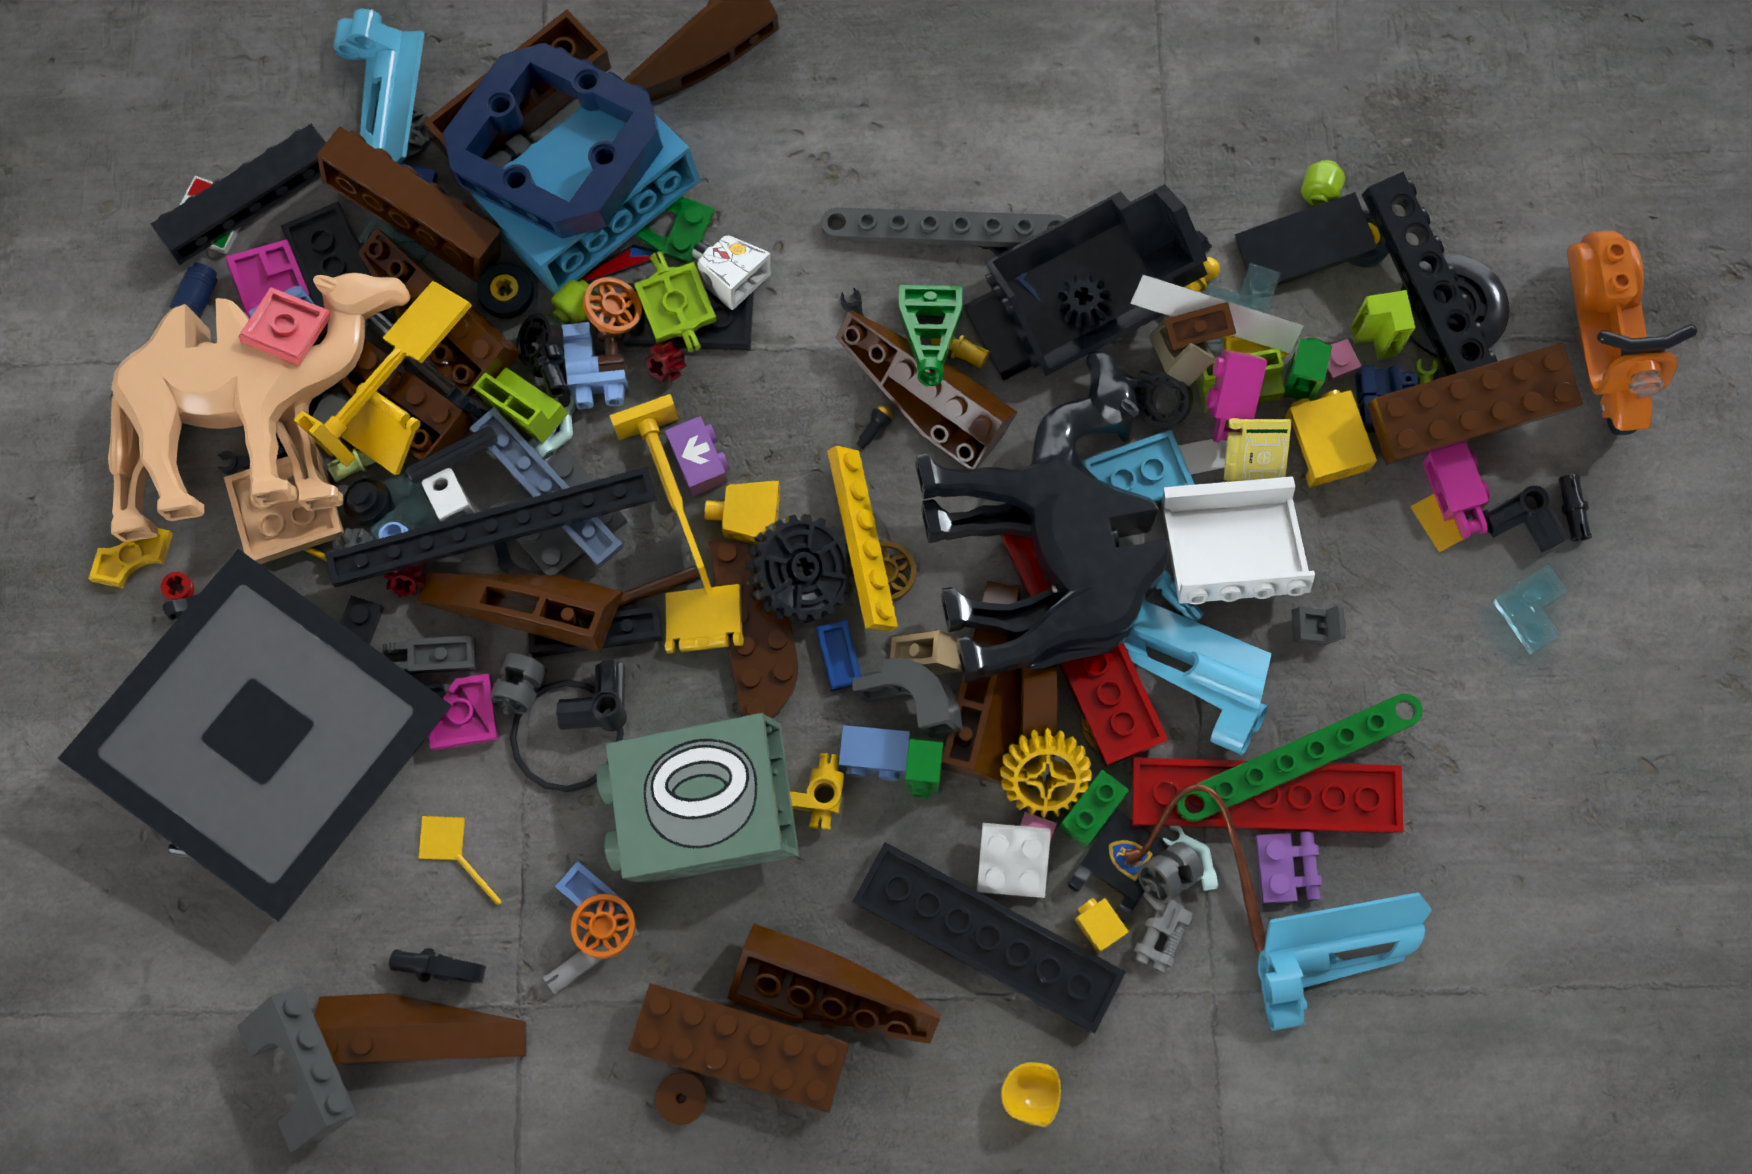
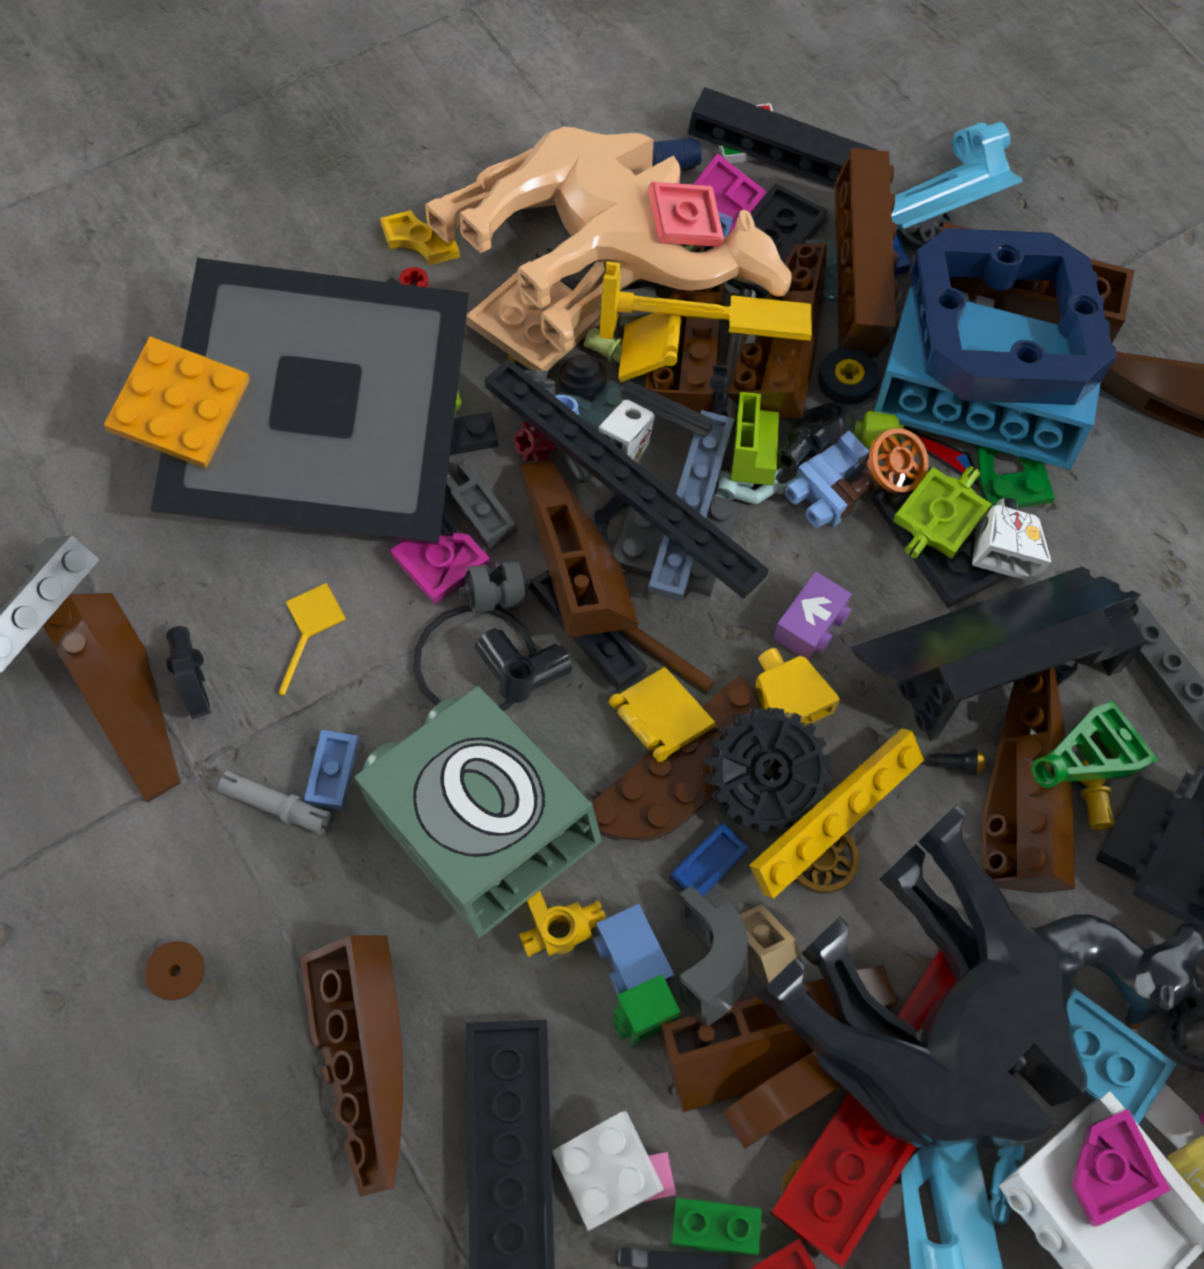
camera: 55 degrees right, 10 degrees down
orange wheel [571,894,636,959] -> none
yellow piece [609,394,712,593] -> none
reddish brown brick [628,983,849,1113] -> none
dark red gear [645,342,686,383] -> none
yellow gear [1000,728,1092,819] -> none
none -> light orange plate [104,336,250,469]
none -> black panel [851,566,1146,742]
none -> dark pink plate [1071,1109,1171,1227]

